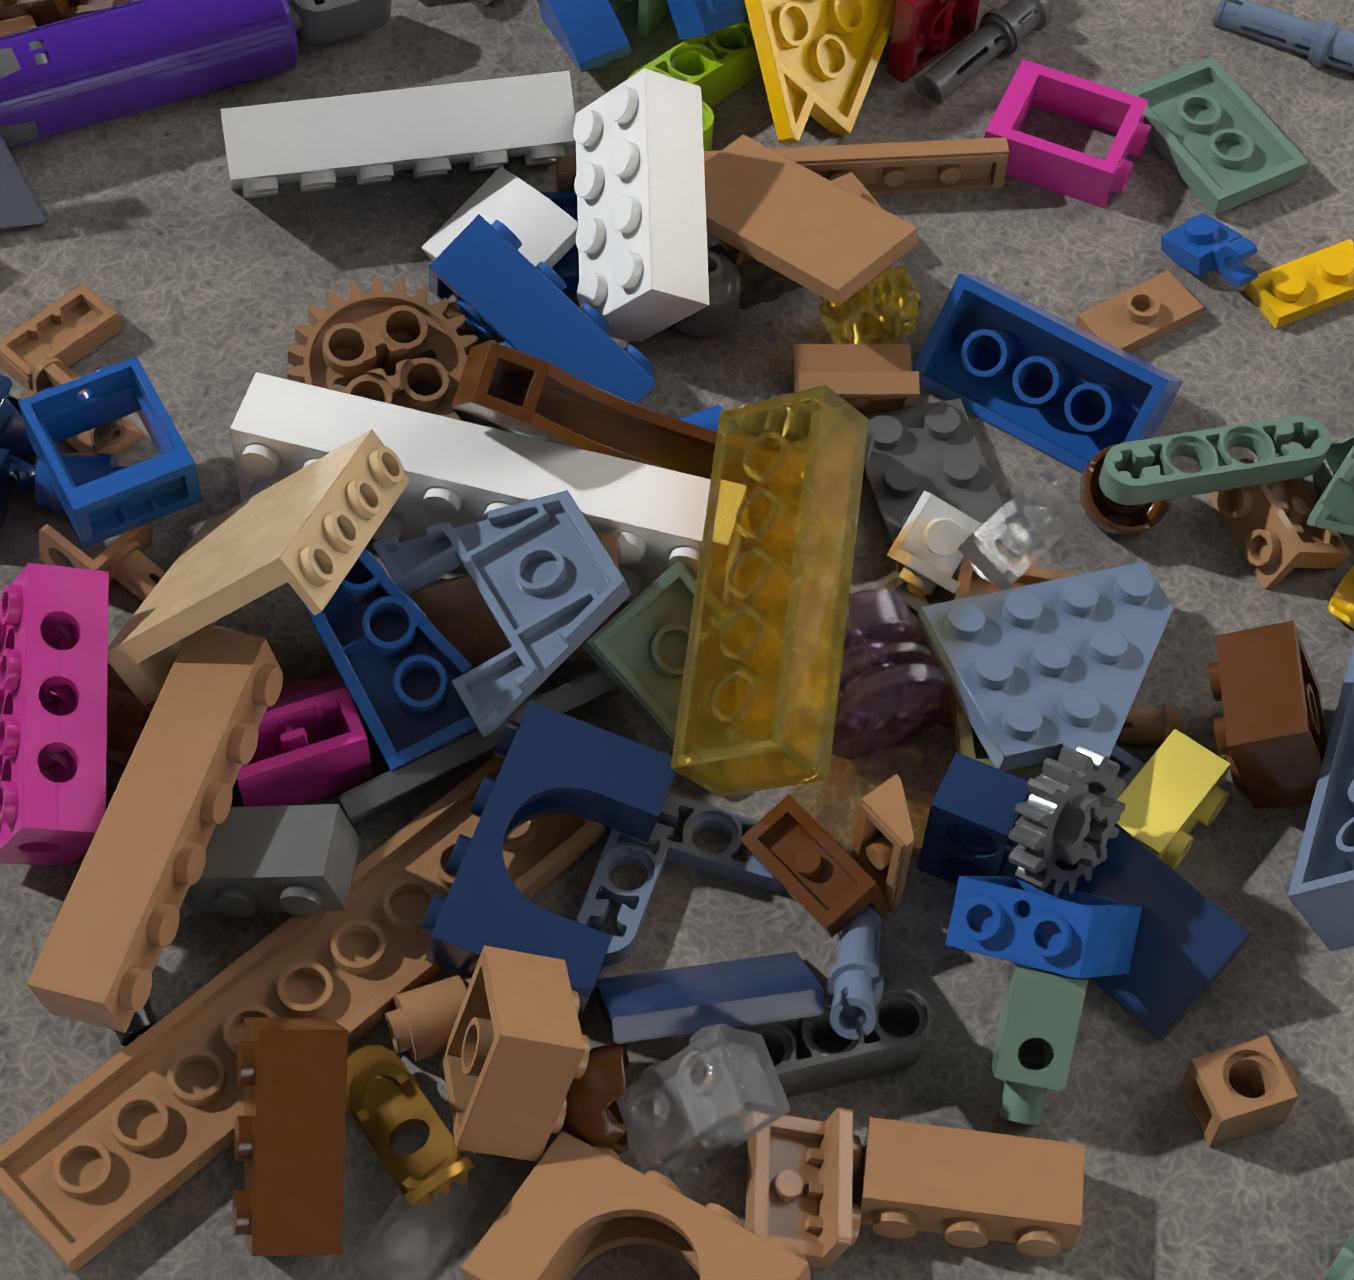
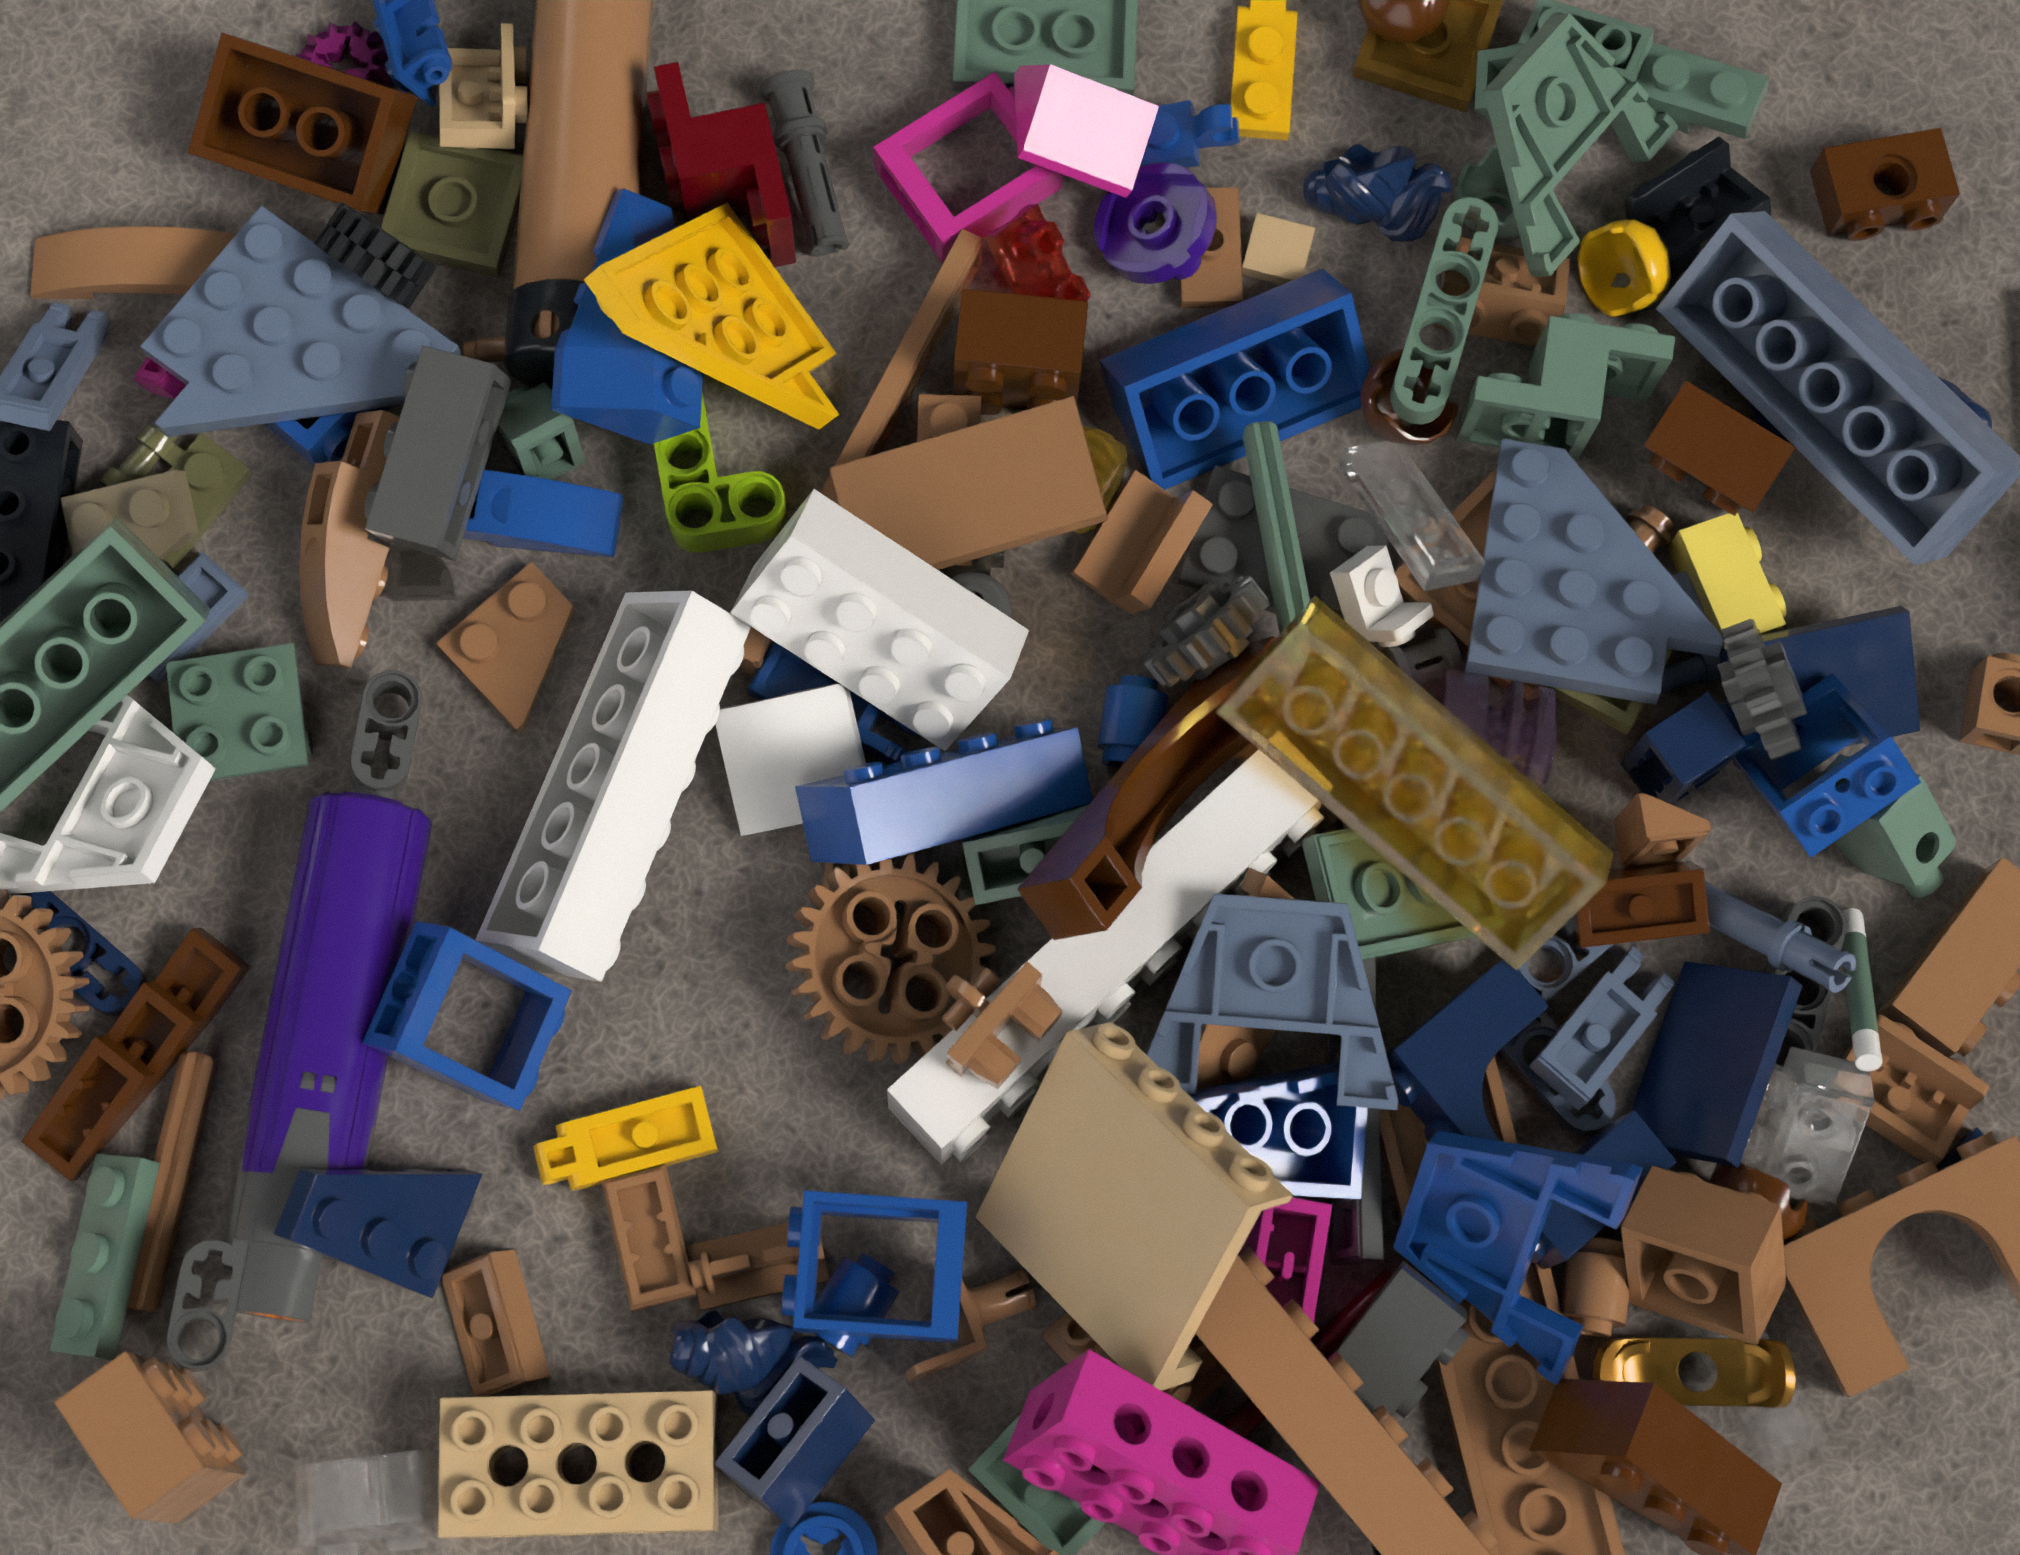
camera: 60 degrees left, 20 degrees up
none -> blue window [362,921,572,1111]
none -> medium nougat wing [436,561,575,734]
none -> yellow hinge [533,1086,719,1191]
none -> medium nougat hips [942,962,1063,1089]
none -> reddish brown brick [954,289,1088,415]
none -> clear red hips [984,204,1091,301]
none -> slope [1014,64,1159,198]
none -> dark purple plate [1094,163,1217,284]
none -> tan tile [1242,213,1316,285]
none -> sand green axle [1243,421,1319,663]
none -> dark blue hair [1303,144,1452,242]
none -> blue wing [1393,1131,1643,1385]
none -> sand green bracket [1456,313,1675,460]
none -> sand blue hinge [1528,946,1675,1110]
none -> sand green bar [1841,908,1882,1071]

